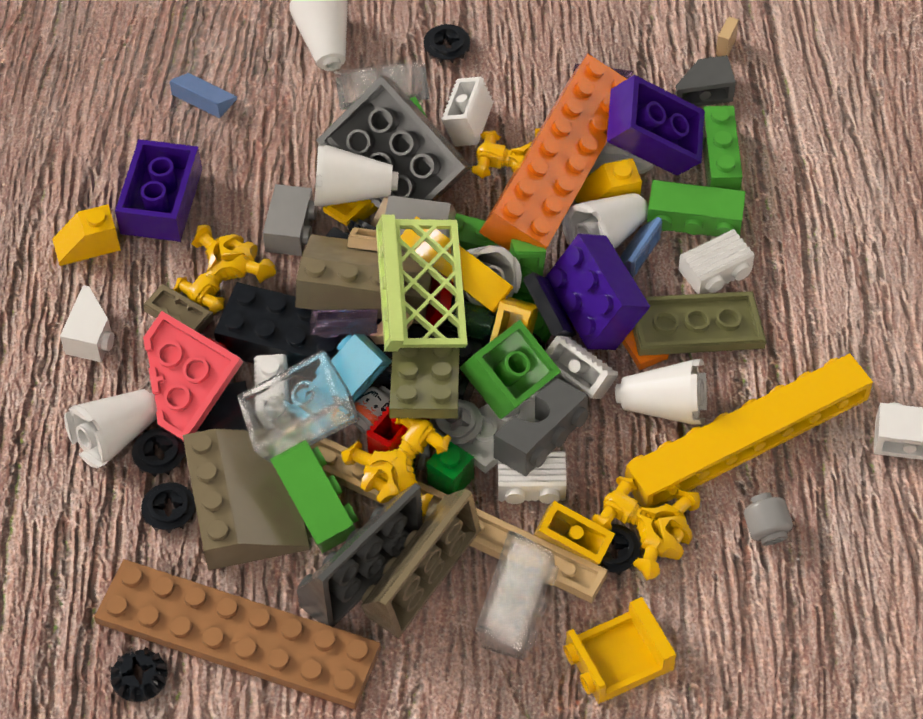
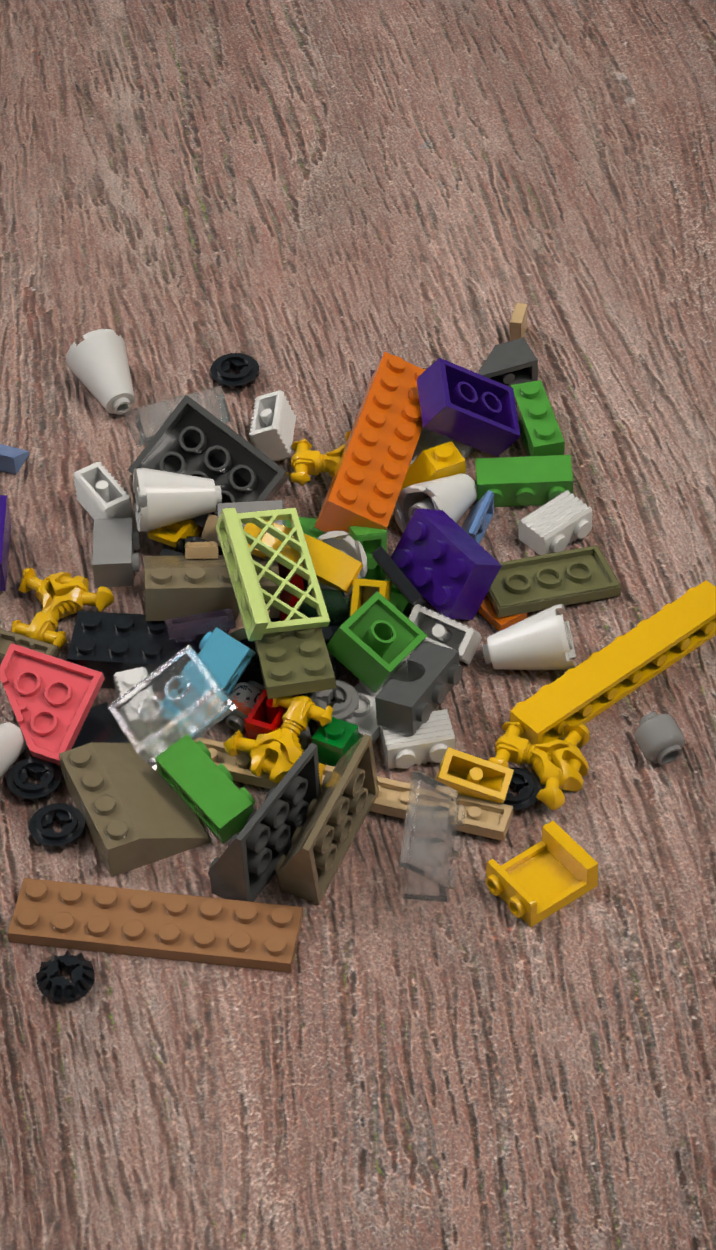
camera: 10 degrees left, 10 degrees down
none -> white brick [73,462,133,519]

